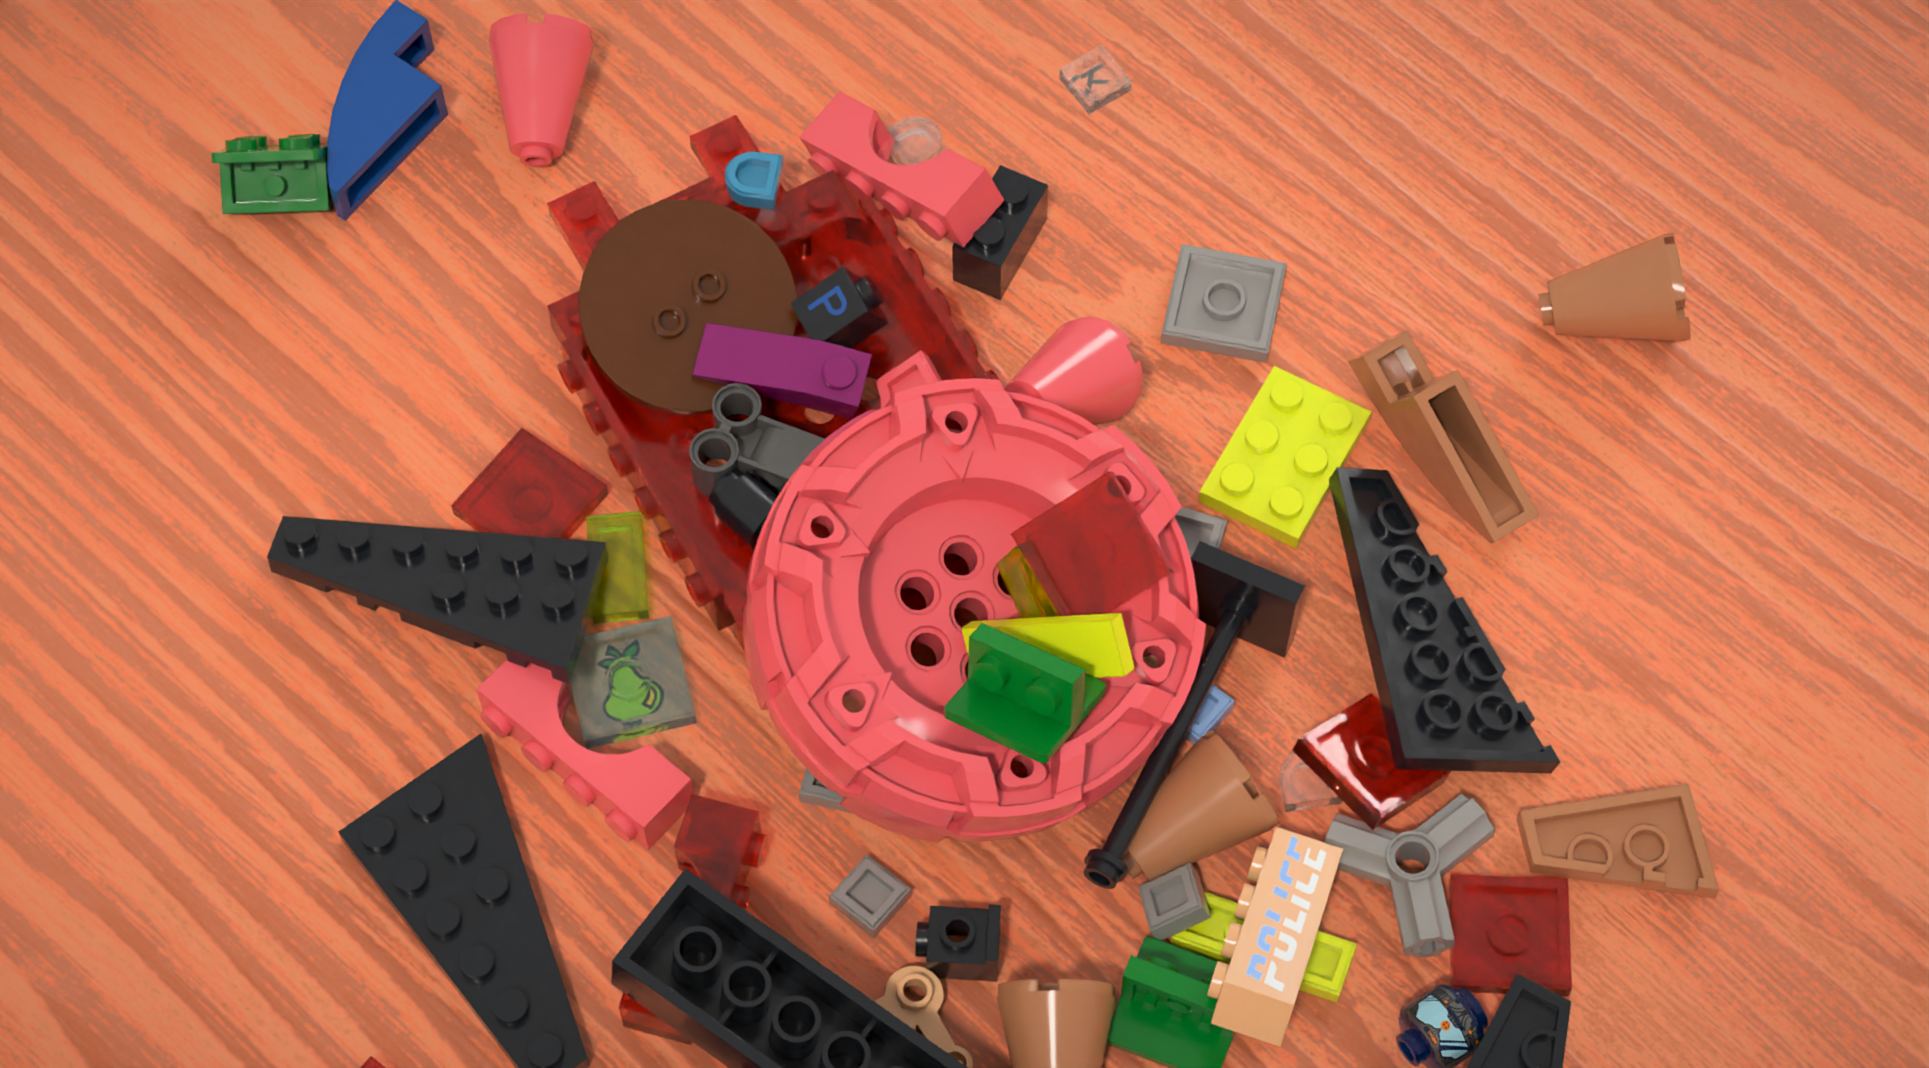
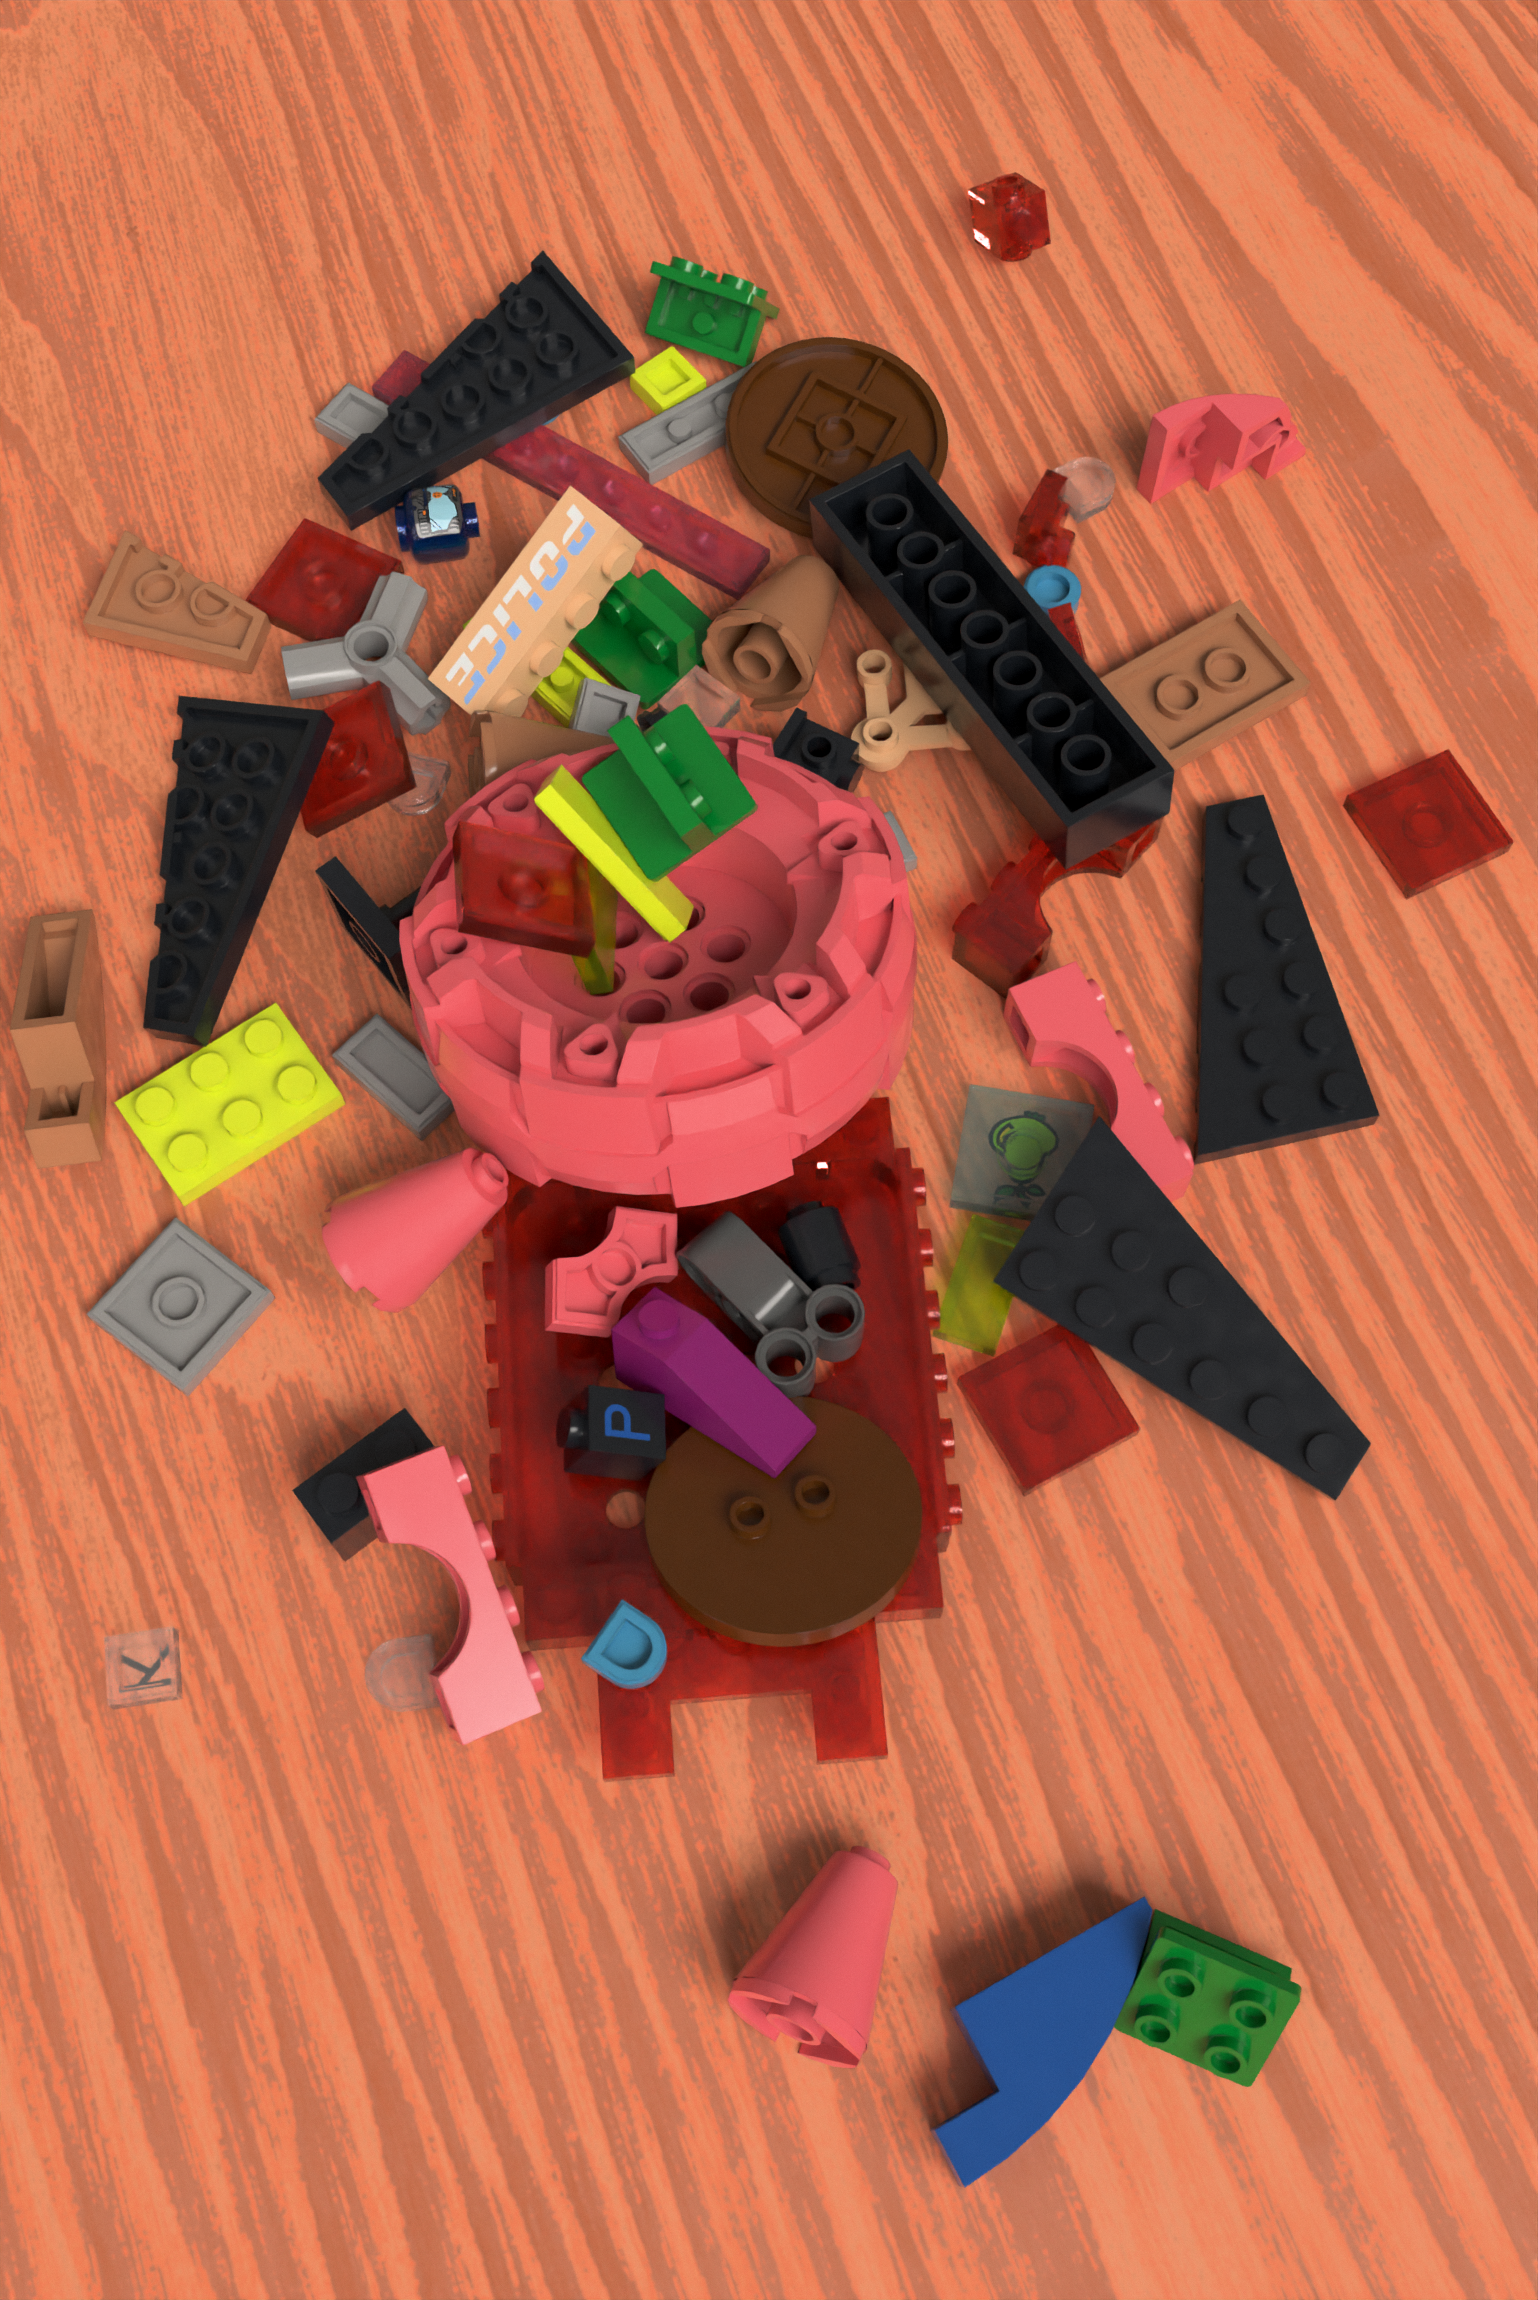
camera: 155 degrees left, 5 degrees up
none -> clear tile [657,665,741,728]

